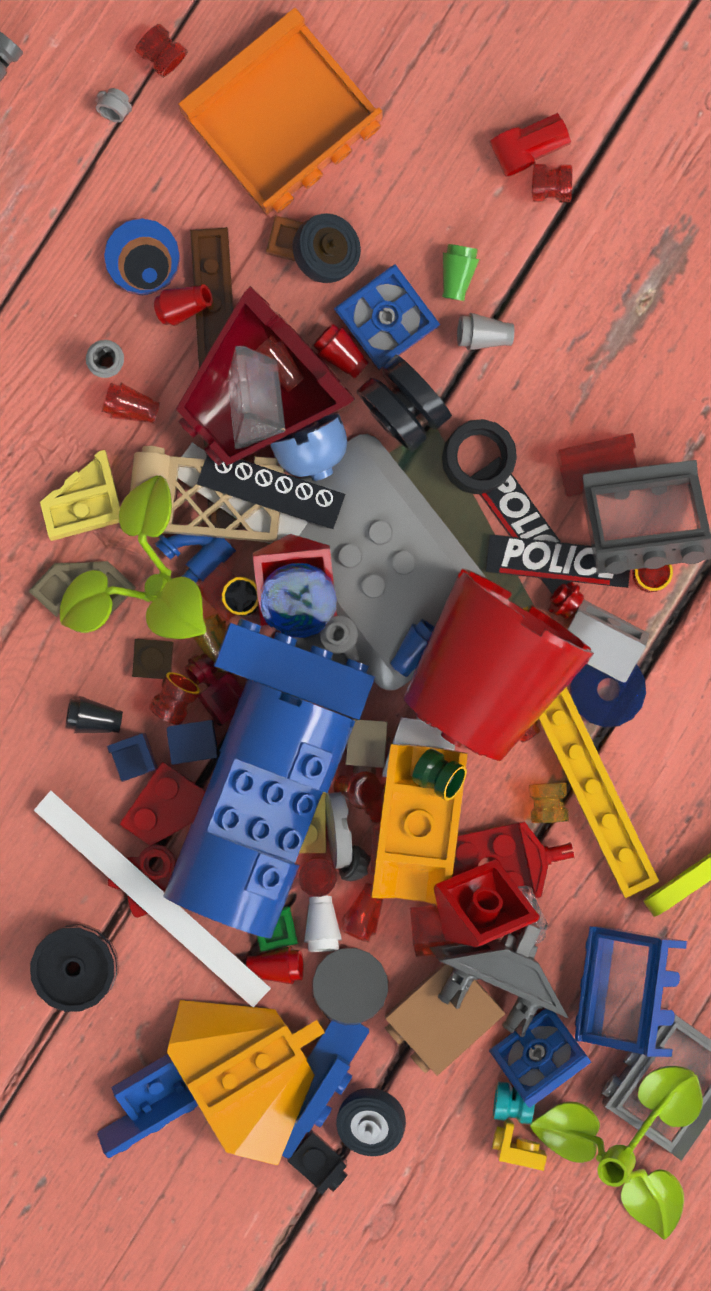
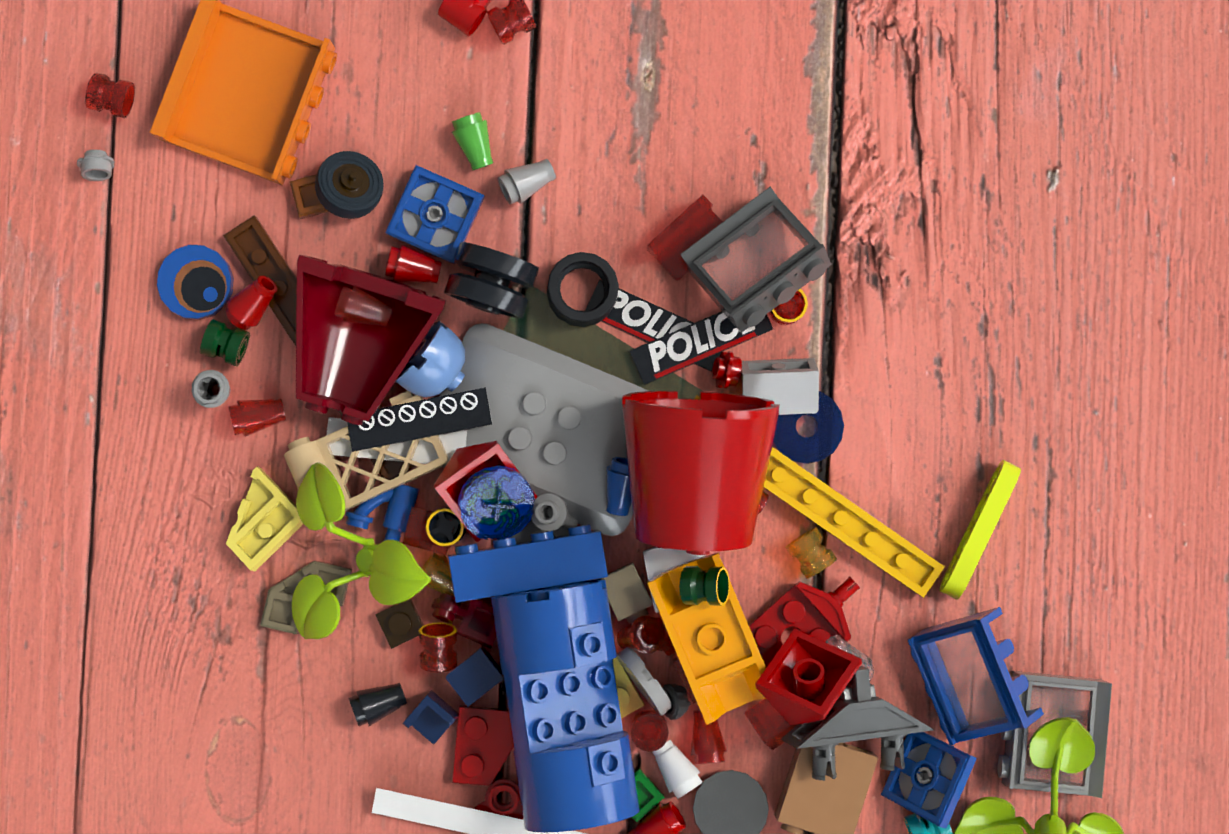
camera: 30 degrees left, 0 degrees up
clear slope [227,346,285,449] -> none
none -> dark green wheel [200,319,250,367]

